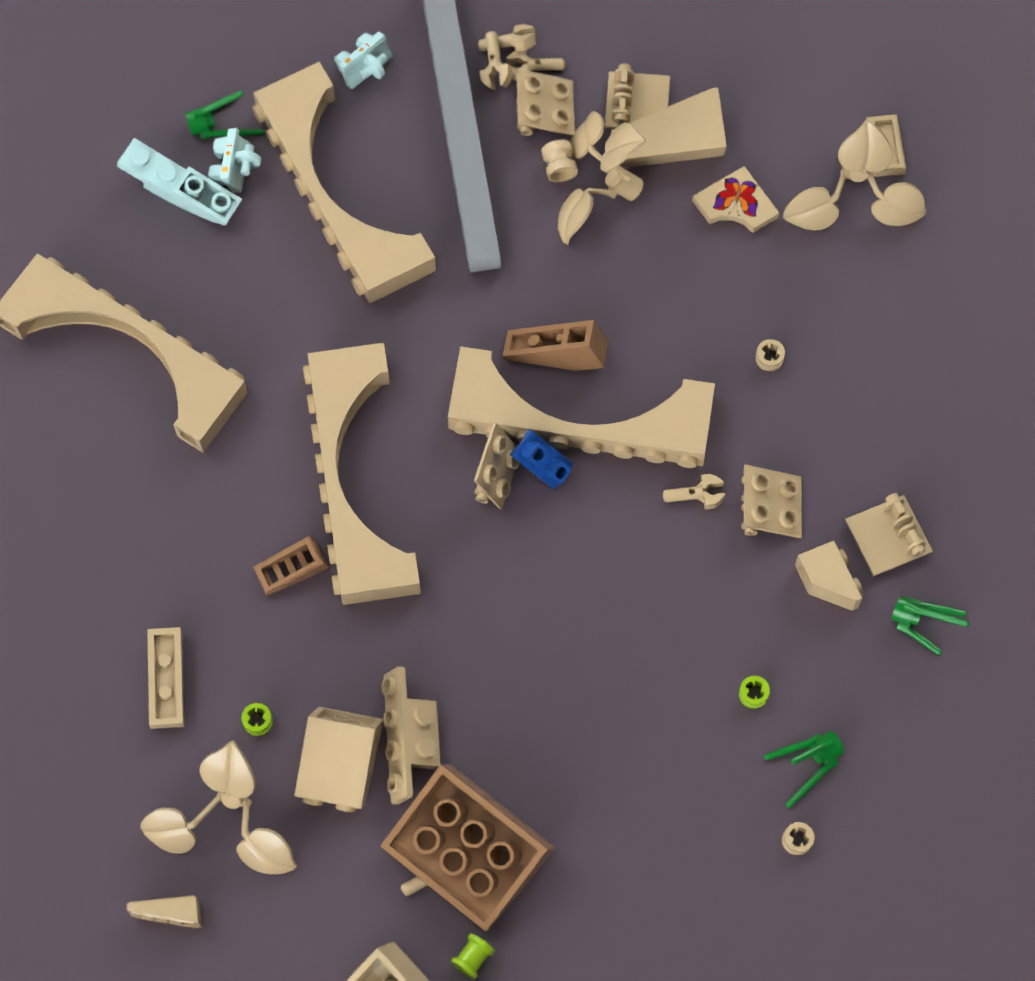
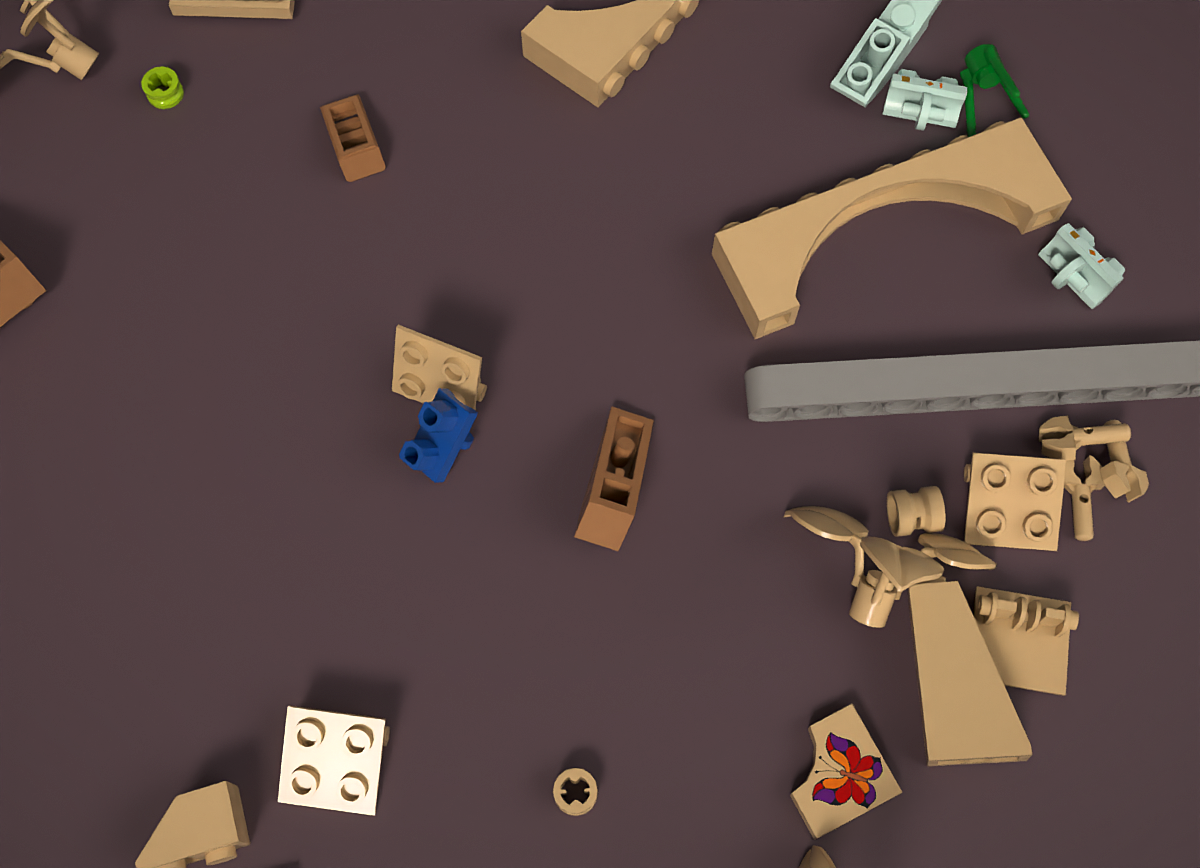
camera: 95 degrees right, 0 degrees up
tan slope [294,707,383,812] -> none
tan arch [303,343,421,605] -> none
tan bracket [381,666,441,804] -> none
tan arch [448,346,715,468] -> none
tan bar [663,474,726,509] -> none
lime bush [739,675,770,709] -> none

